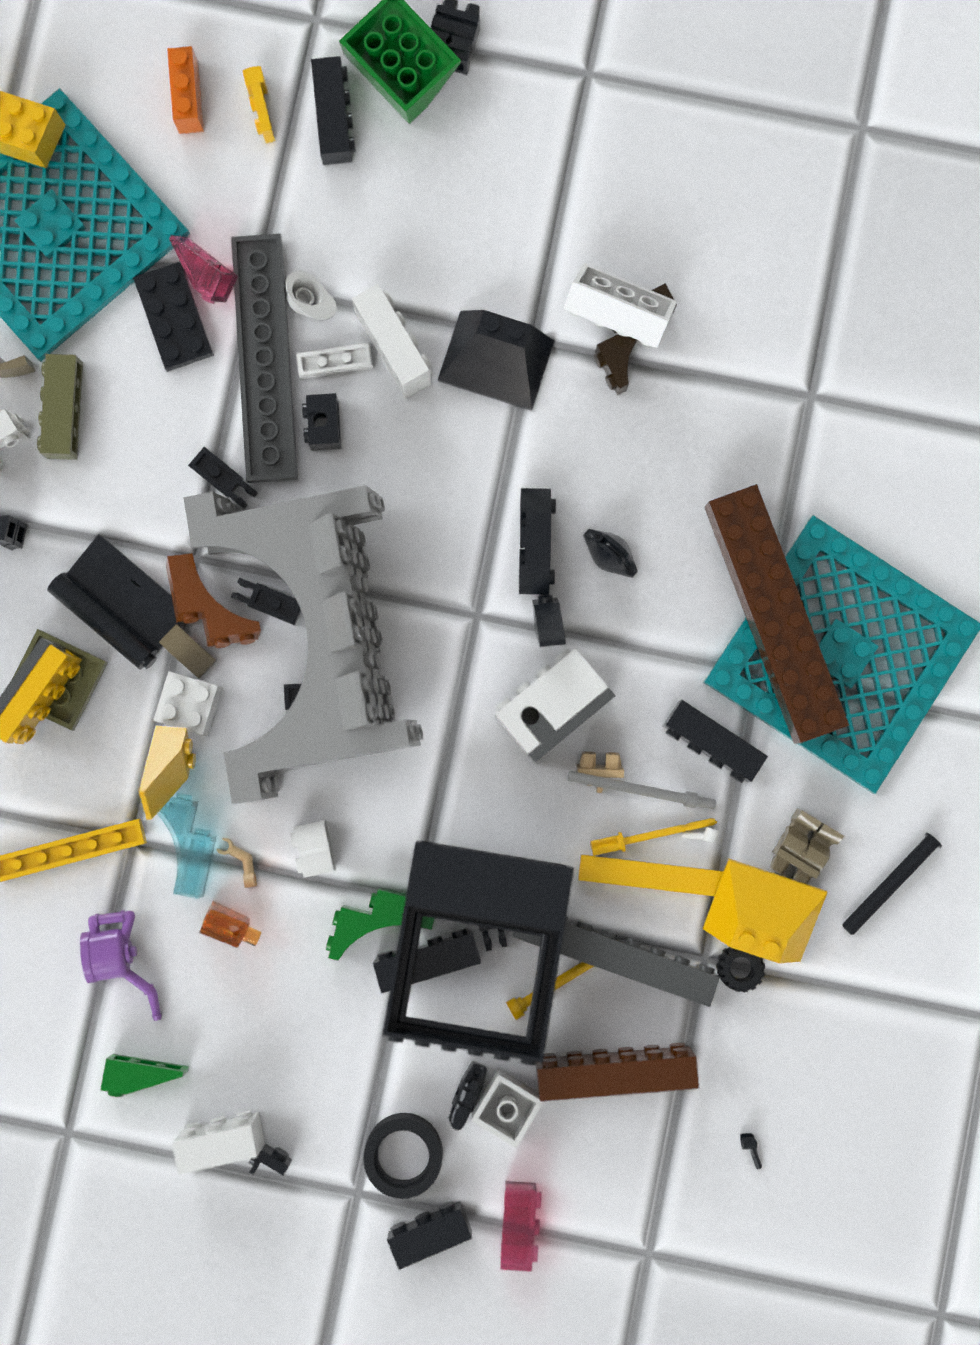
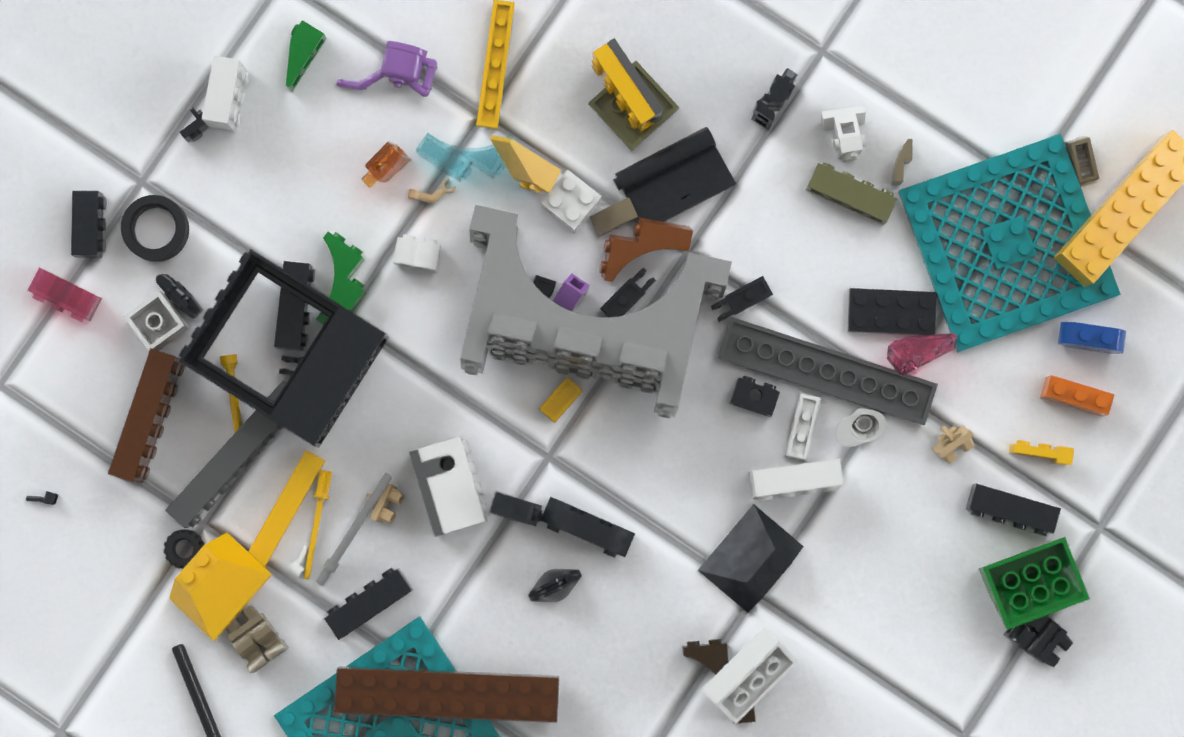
camera: 115 degrees right, 0 degrees up
none -> yellow plate [539,377,583,423]
none -> medium lavender slope [553,273,590,311]
none -> tan hips [931,425,975,464]
none -> blue brick [1058,322,1126,354]

